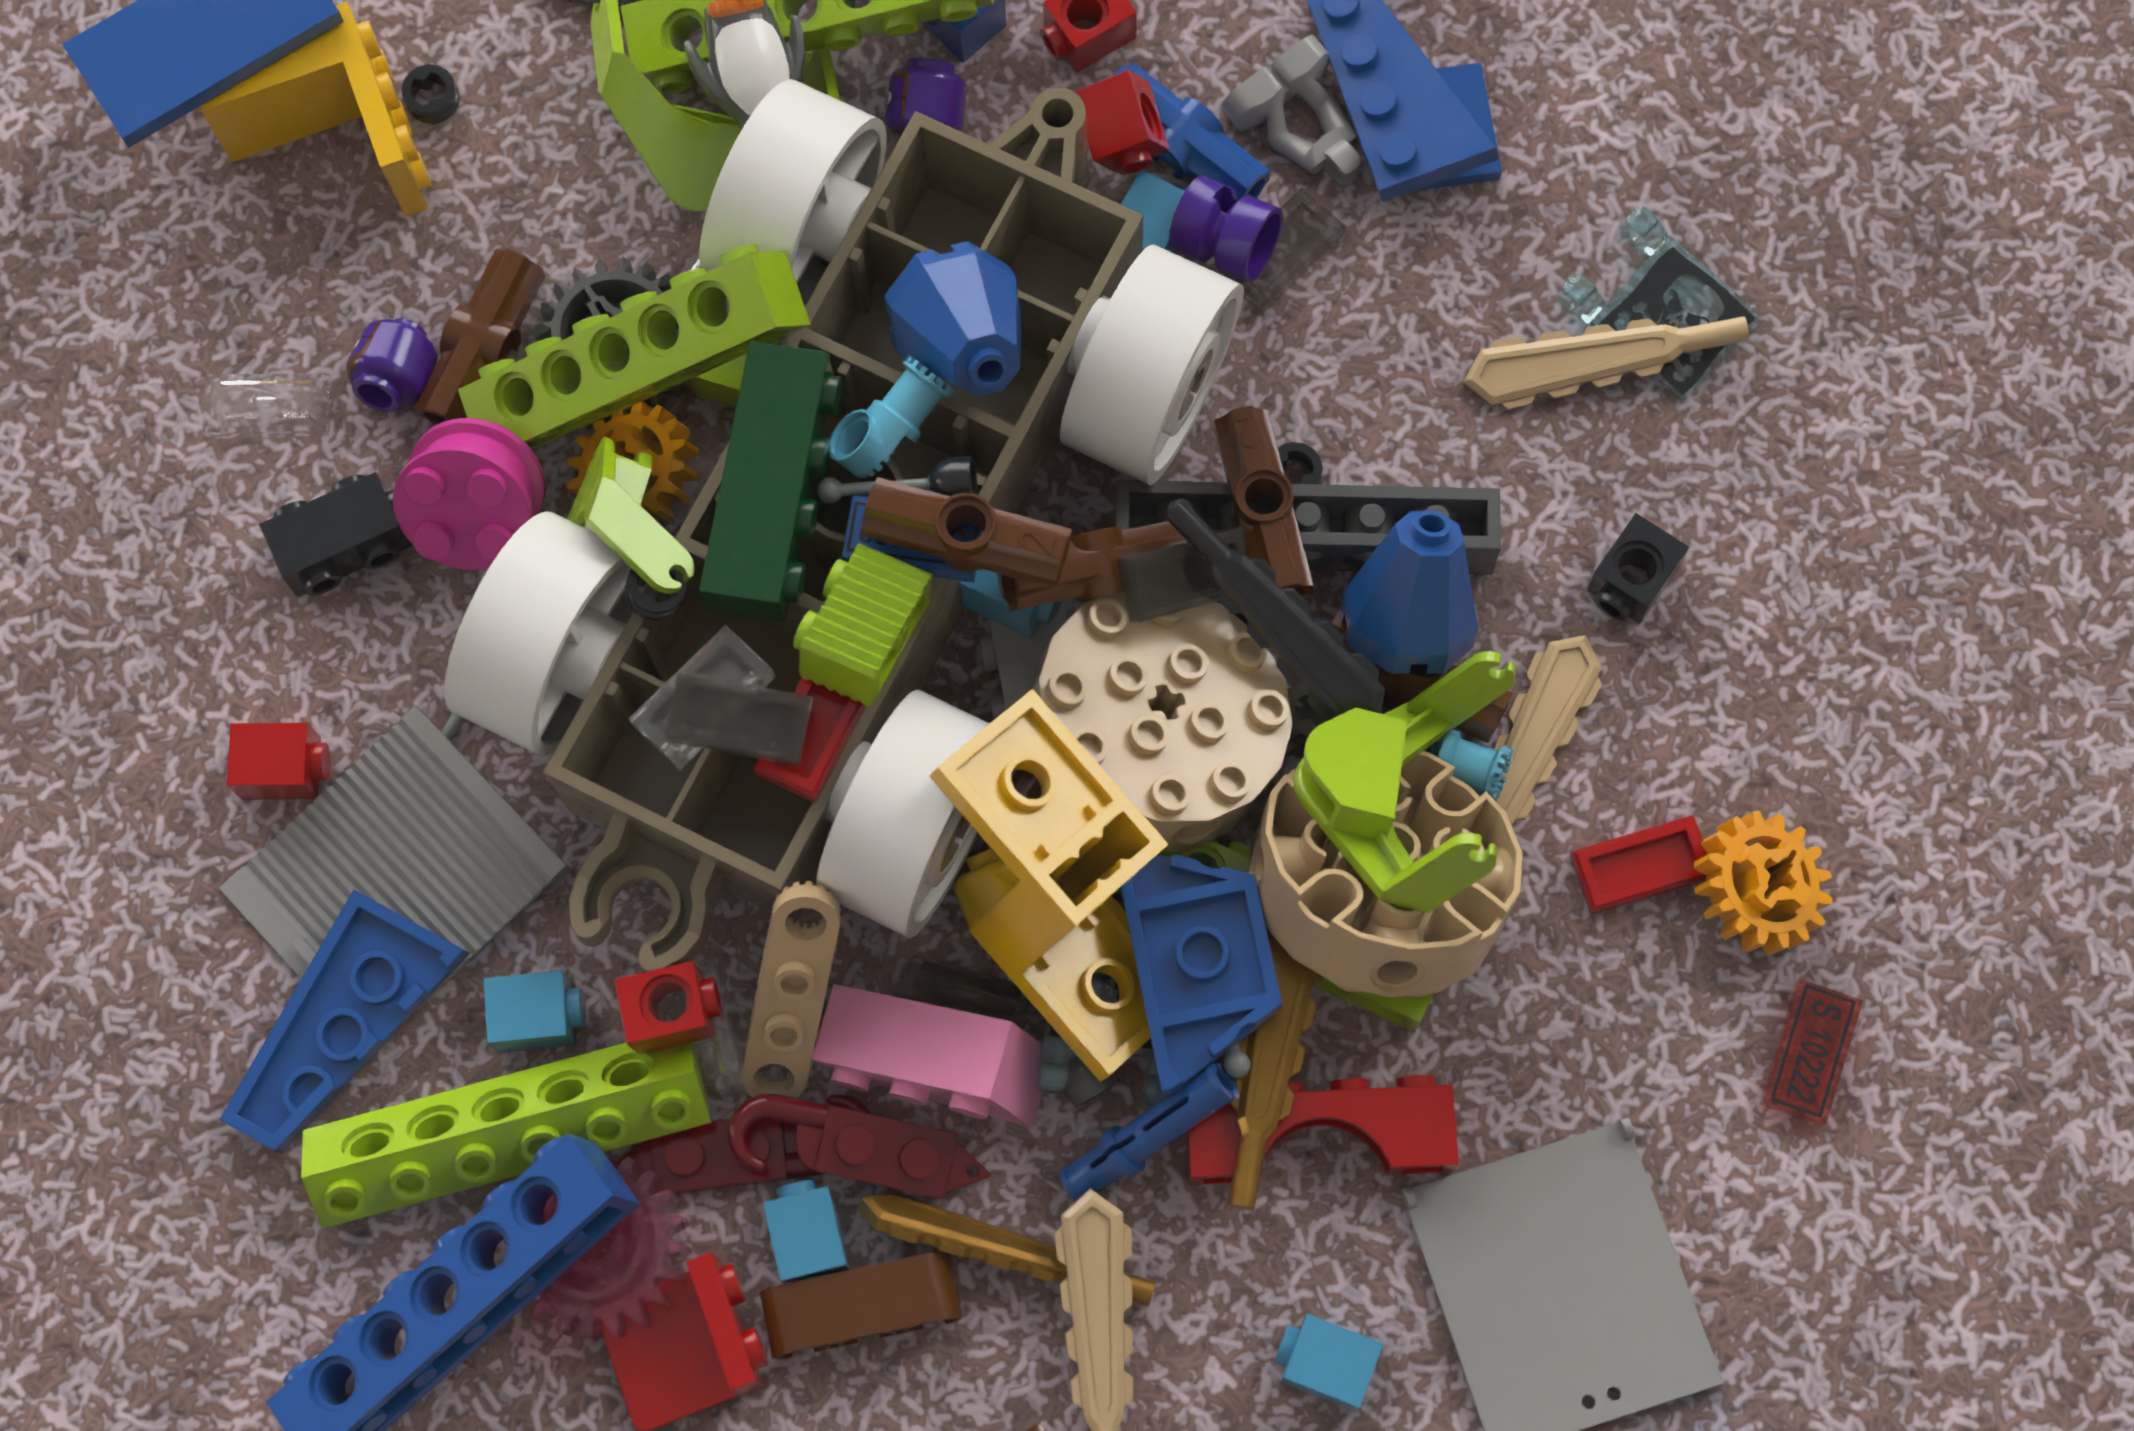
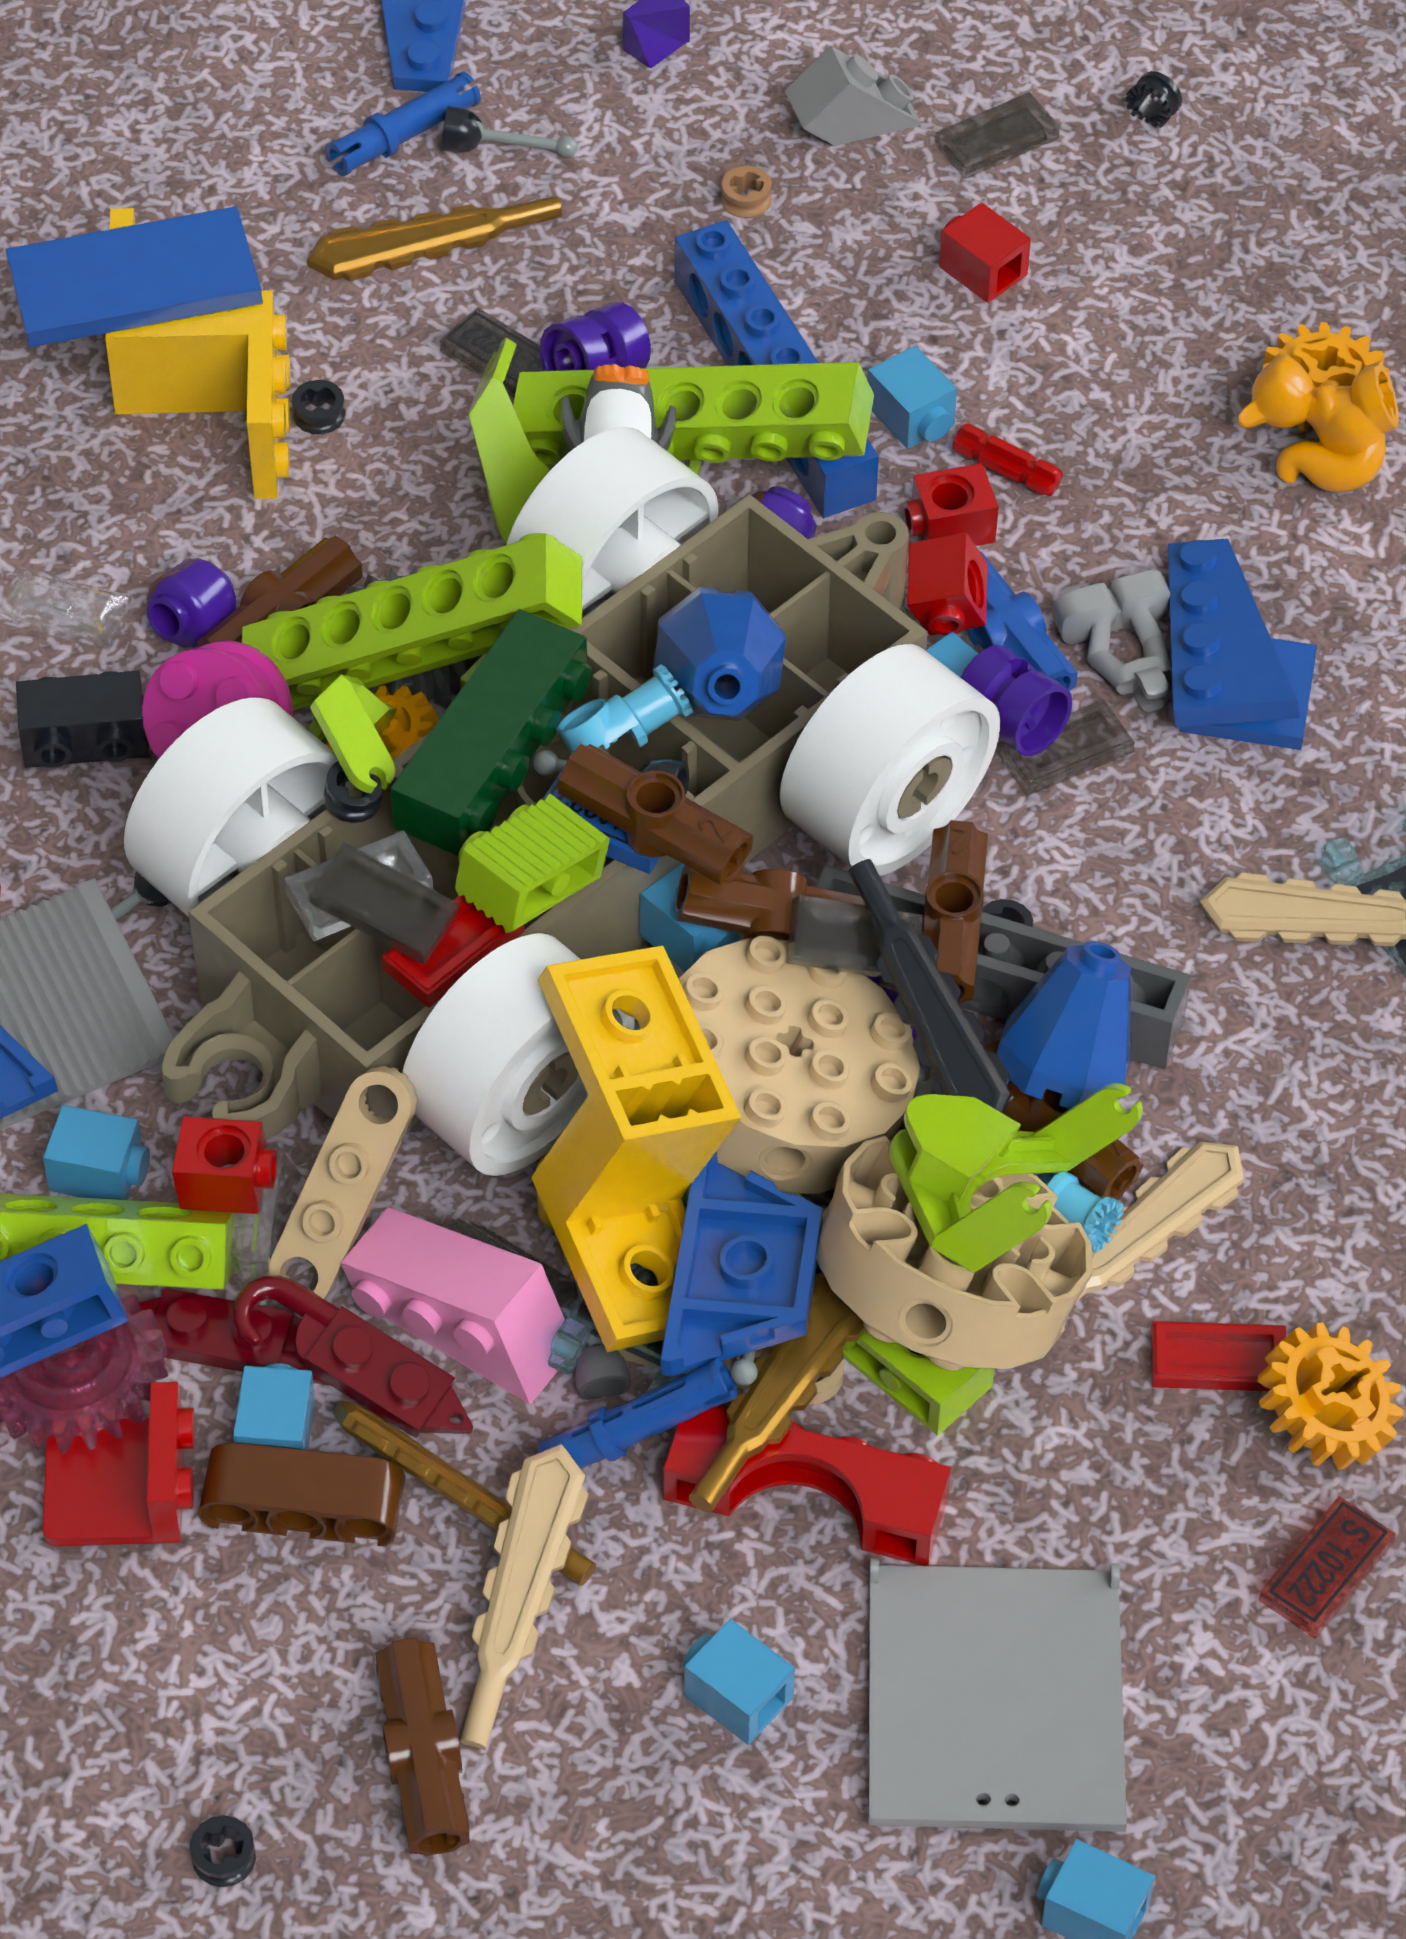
camera: 15 degrees right, 20 degrees down
black brick [1587,513,1689,624] -> none

